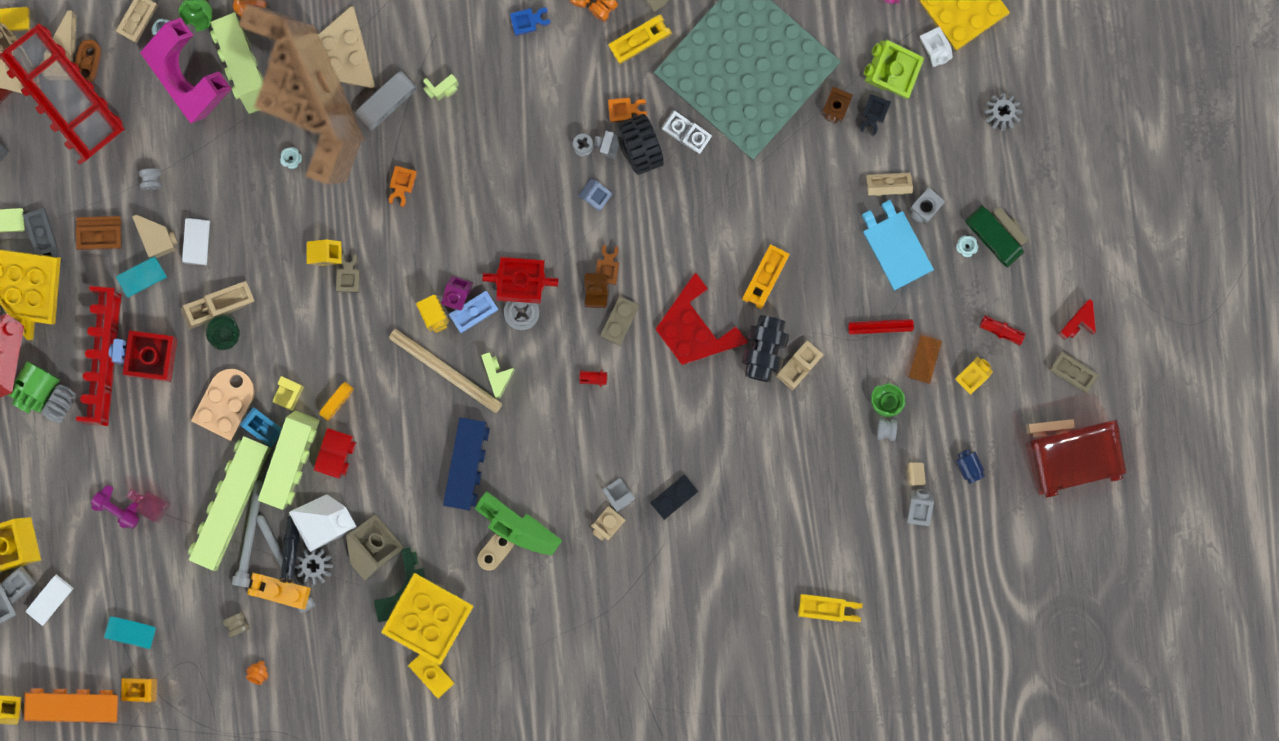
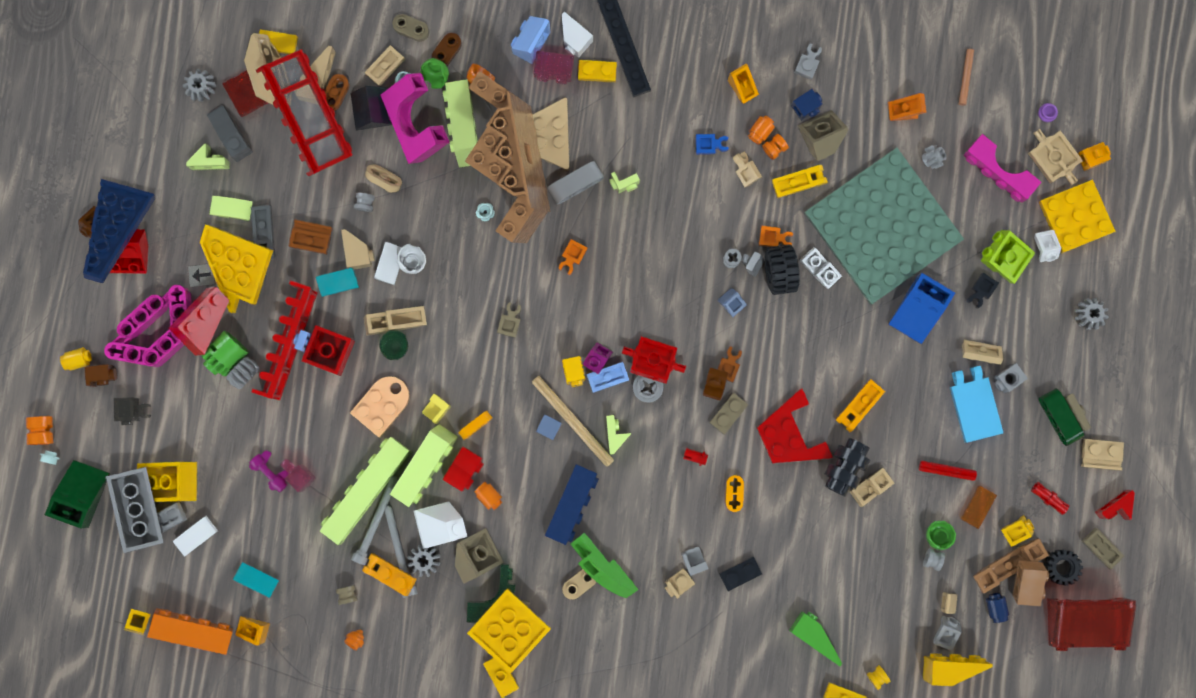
camera: 10 degrees right, 0 degrees up
dark azure slope [240,407,282,448] -> none
black pin [279,516,300,583] -> none
yellow brick [306,239,342,266] -> none
reddish brown brick [821,87,853,124] -> none
light aqua plate [956,236,978,257] -> none
tan plate [1026,419,1075,438] -> none
none -> black slope [350,85,392,131]
none -> tan plate [365,165,402,193]
none -> white hair [397,244,426,274]
none -> orange brick [474,481,502,510]
none -> sand blue slope [536,414,562,440]
none -> light orange beam [725,475,744,512]
none -> tan plate [733,152,762,187]
none -> bright green slope [789,611,842,666]
none -> yellow wheel [866,665,891,690]
none -> blue slope [888,273,955,344]
none -> yellow slope [923,653,993,686]
none -> medium nougat slope [973,538,1049,594]
none -> medium nougat brick [1013,560,1049,606]
none -> black tyre [1044,550,1083,586]
none -> tan plate [1081,439,1124,470]

